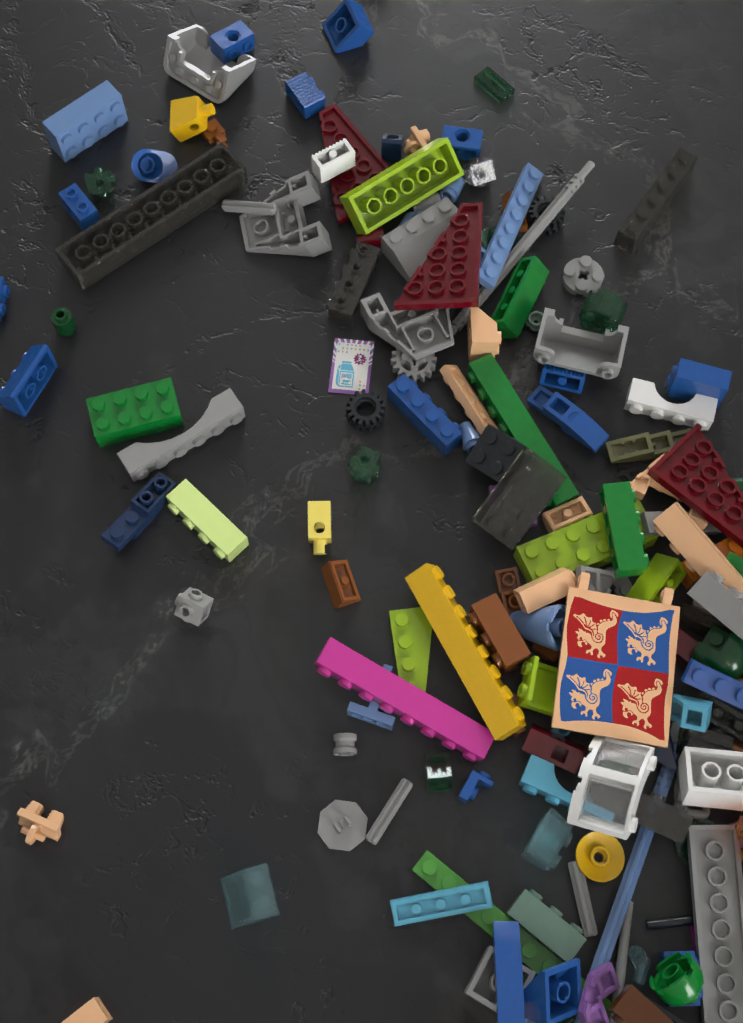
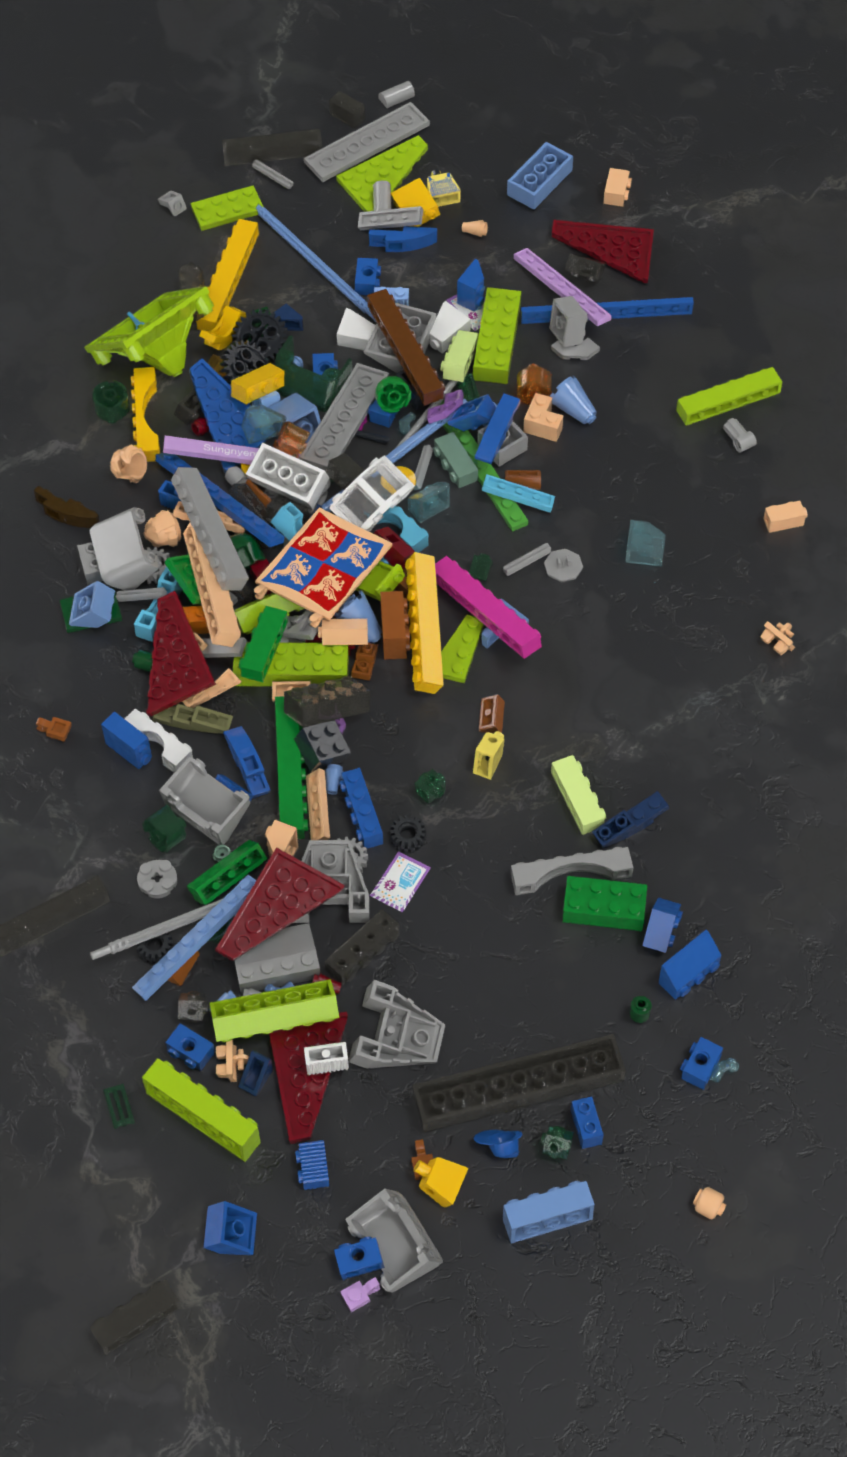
camera: 155 degrees left, 10 degrees down
light grey brick [174,587,214,626] -> none
light grey axle [221,199,277,216] -> none
light grey wheel [333,733,357,756] -> none
blue bracket [457,770,494,804] -> none
none -> lime brick [142,1059,261,1162]
none -> lavender plate [340,1277,381,1312]
none -> dark orange slope [505,470,541,490]
none -> brick [643,898,683,953]

